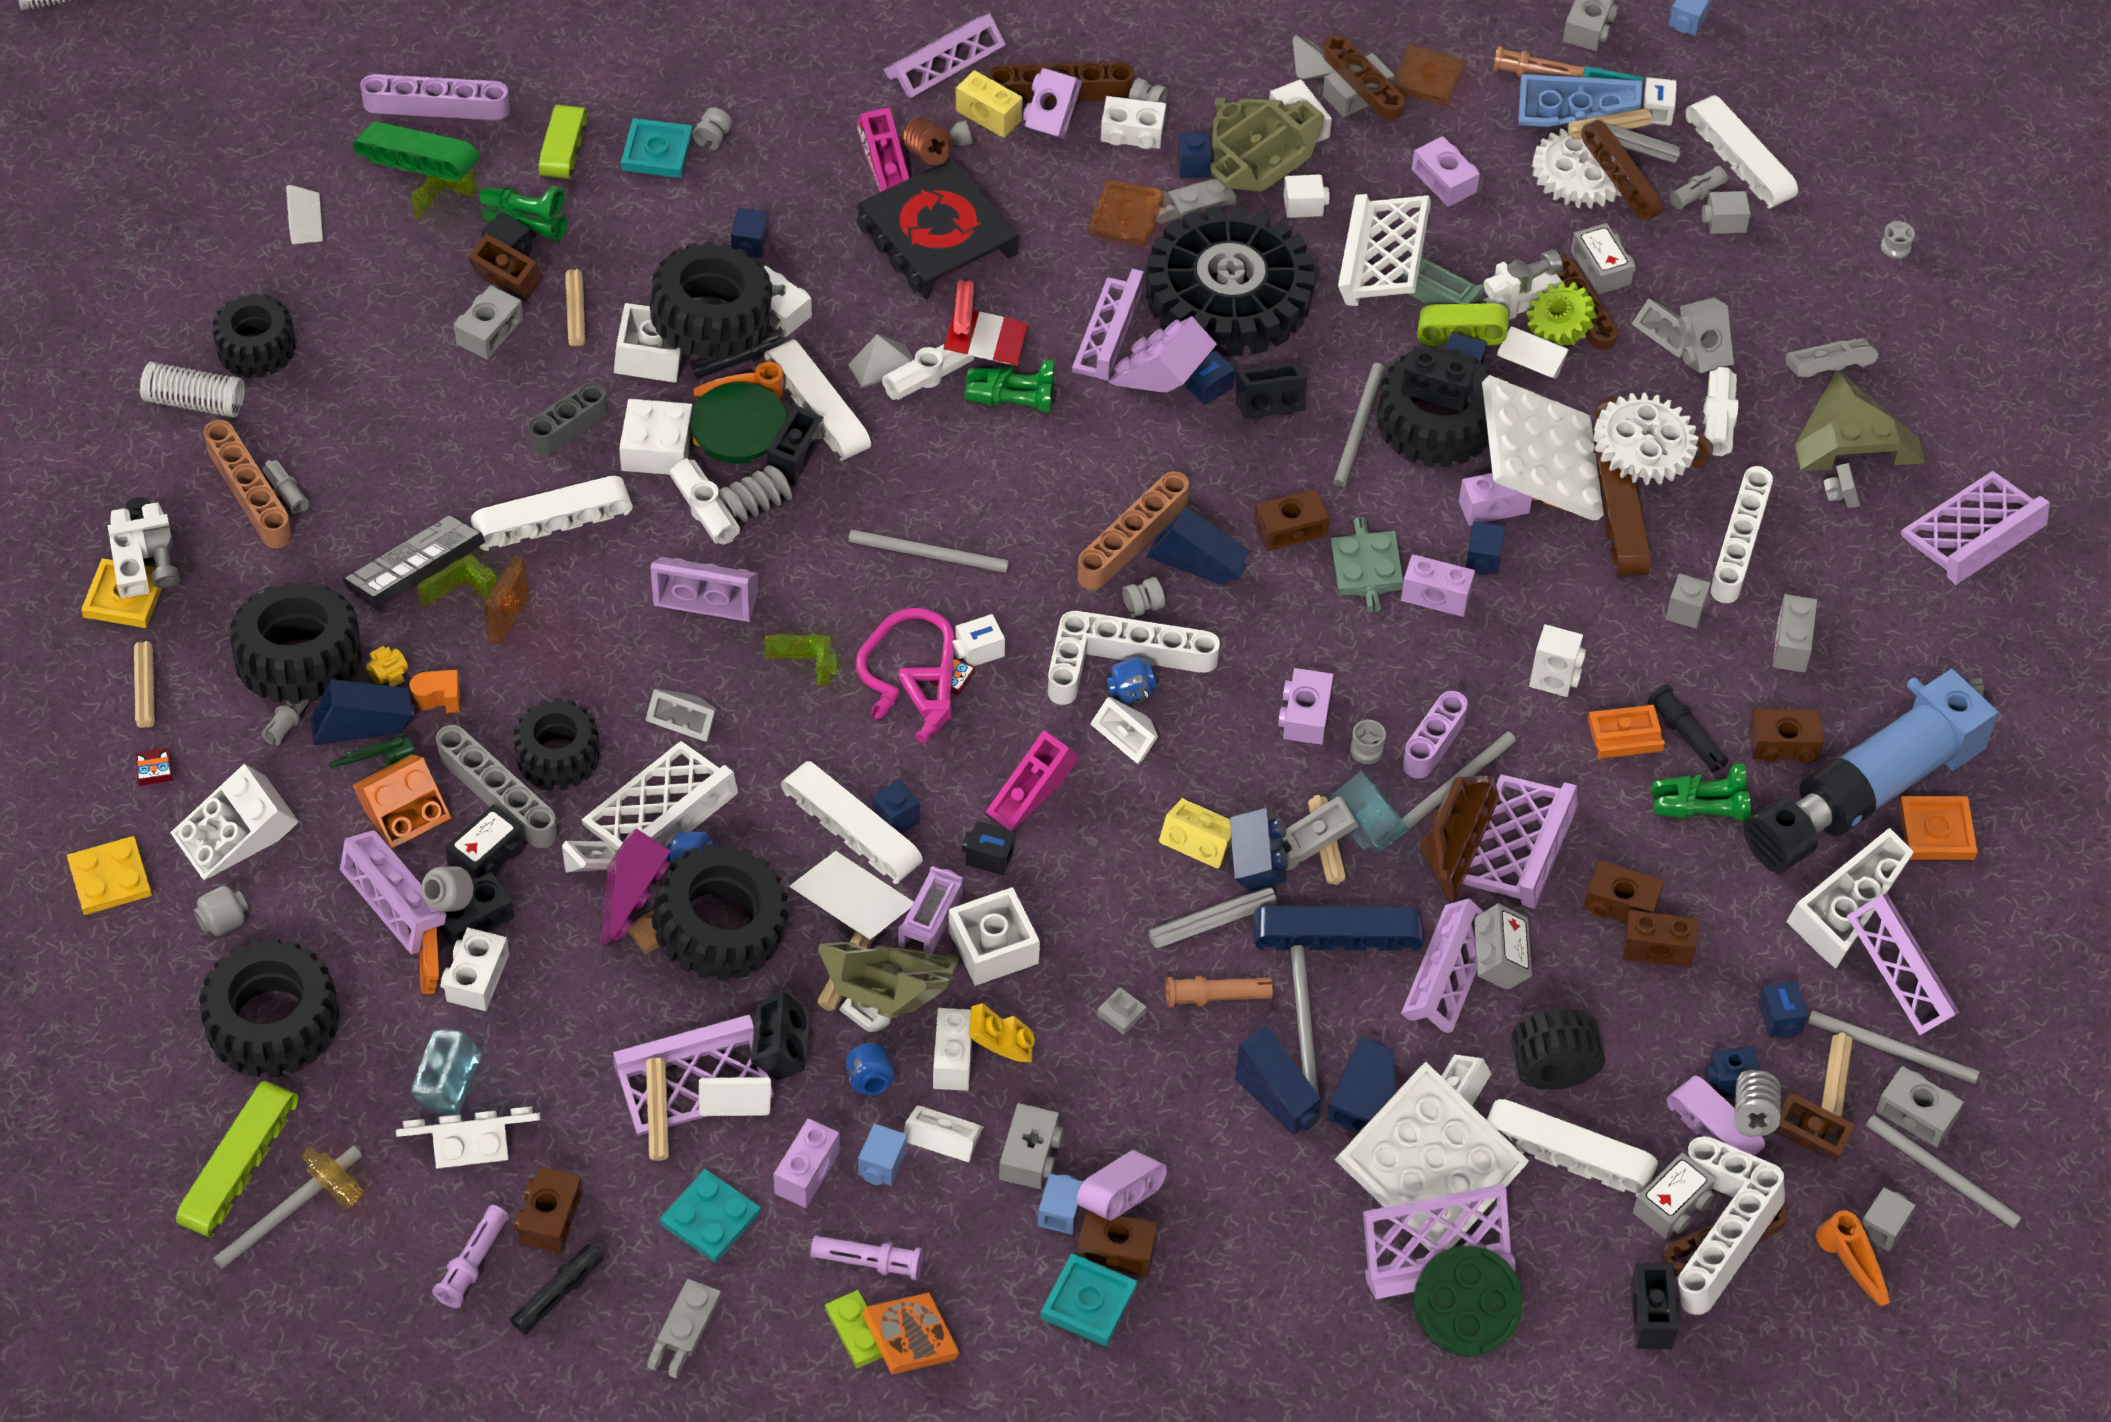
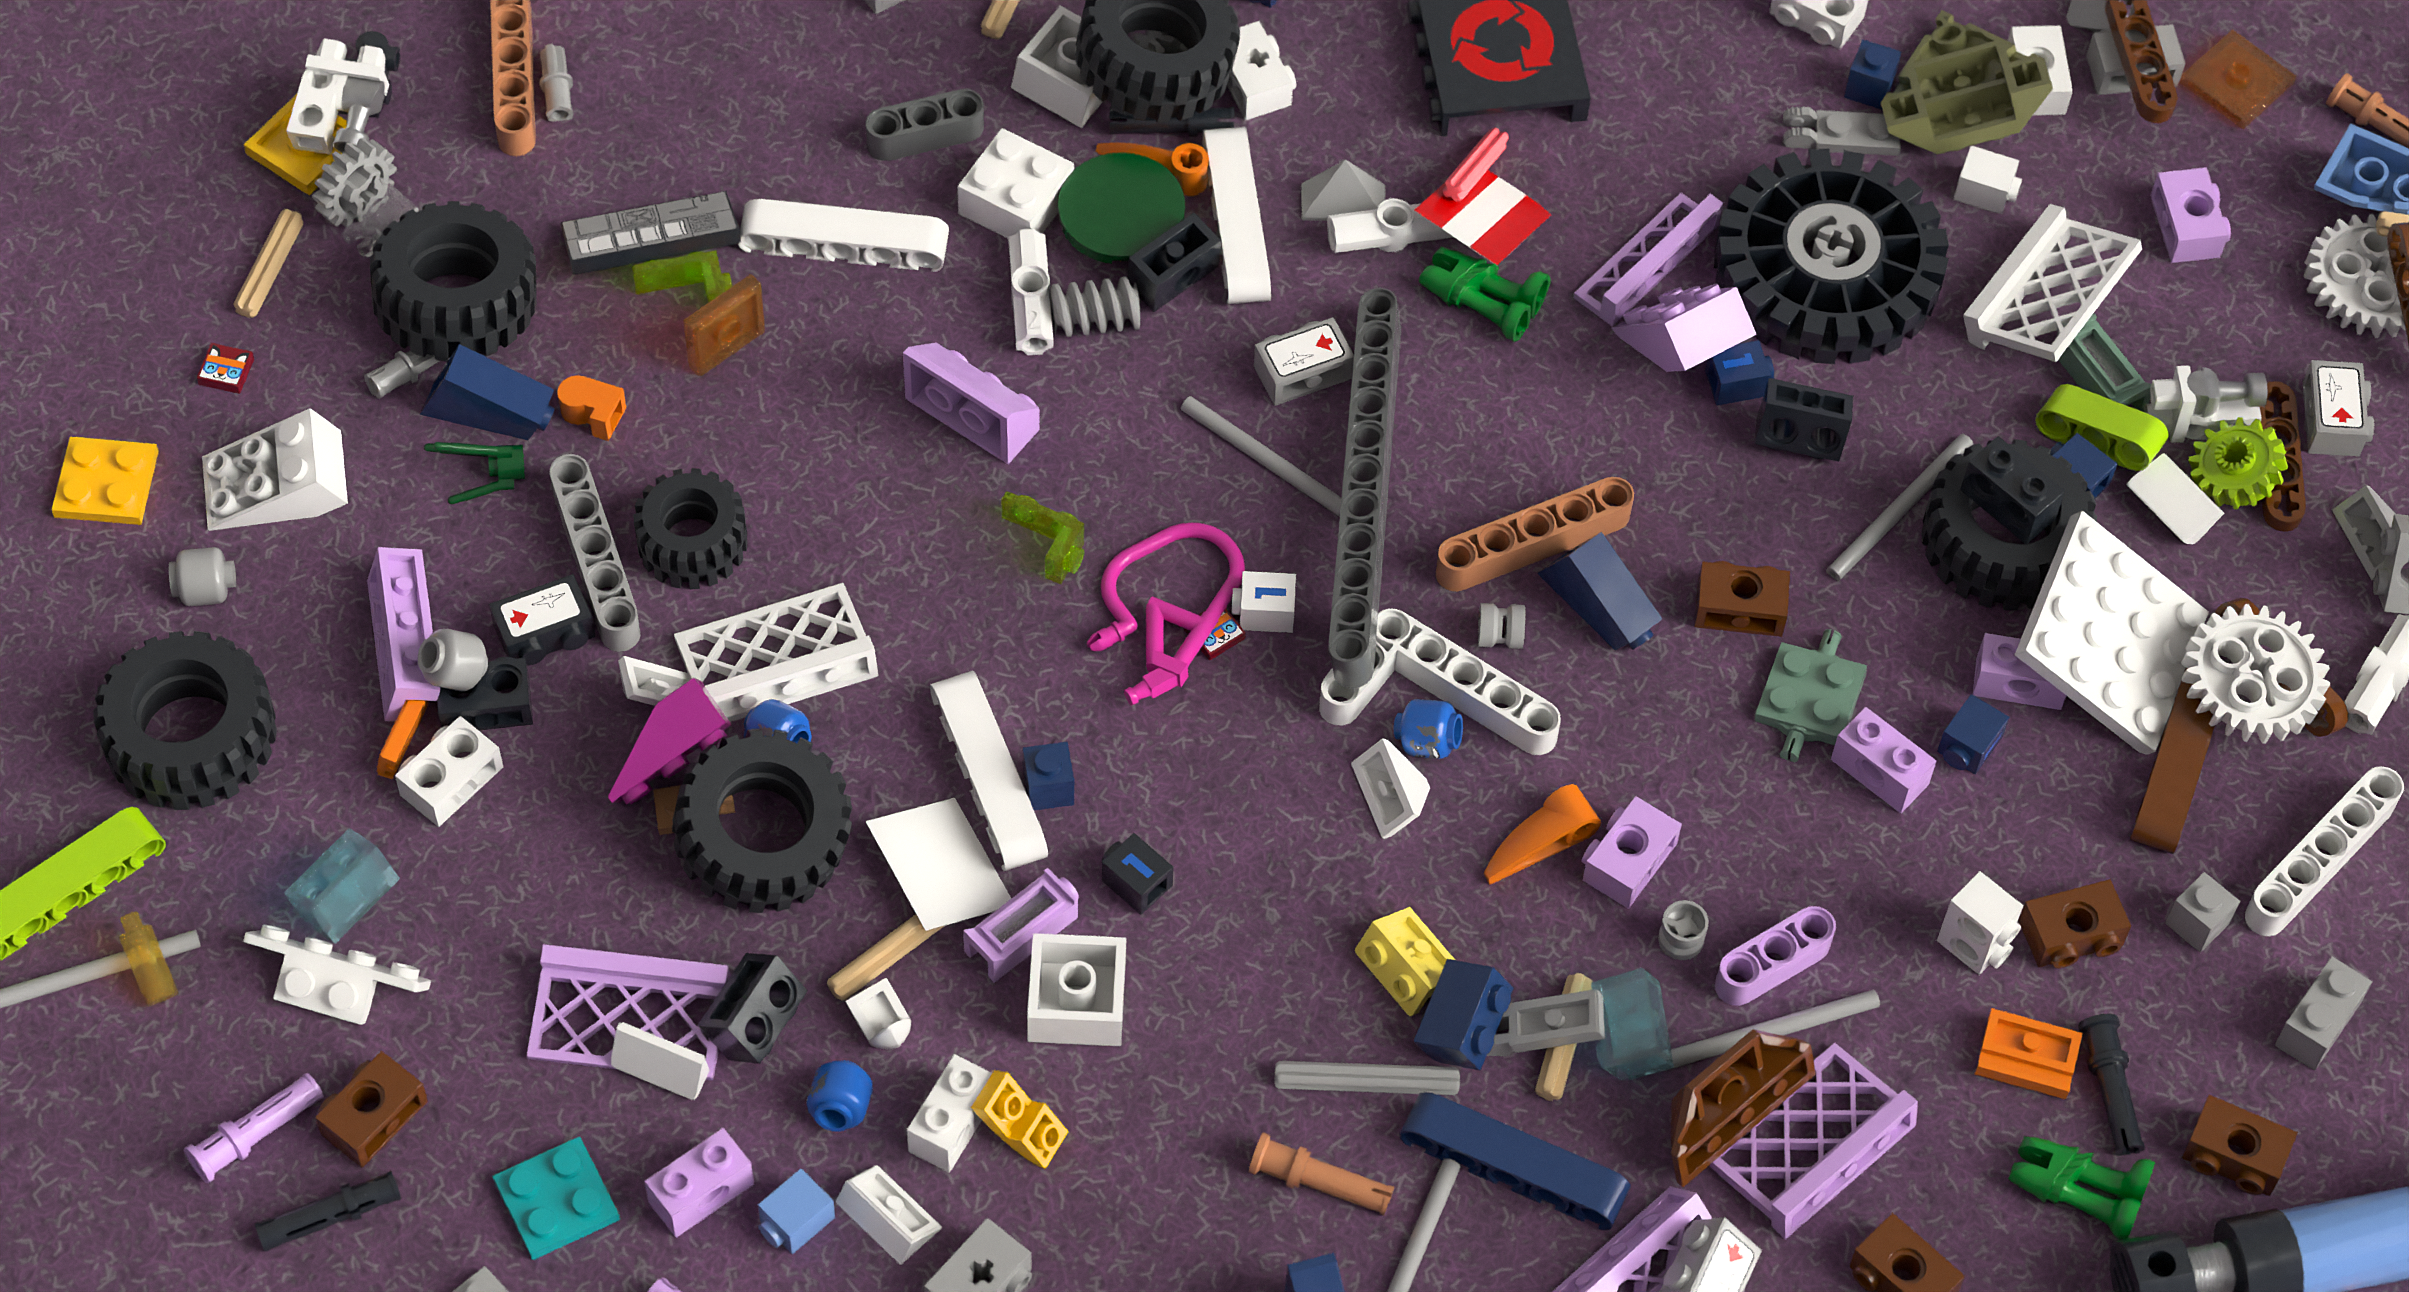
camera: 25 degrees right, 5 degrees up
orange slope [352,755,451,849] -> none
yellow gear [366,646,408,687] -> none
light grey slope [645,689,717,742] -> none
tan axle [646,1058,669,1161] -> none
olive wedge [818,942,960,1018] -> none
dark pink slope [985,730,1081,831] -> none
clear orange plate [1087,179,1165,246] -> none
light grey tile [1097,987,1147,1035] -> none
none -> light grey gear [312,138,397,228]
none -> clear plate [342,183,419,258]
none -> brick [1254,317,1354,406]
none -> dark grey beam [1328,288,1401,689]
none -> orange piece [1484,784,1601,885]
none -> reddish brown brick [2018,879,2131,968]

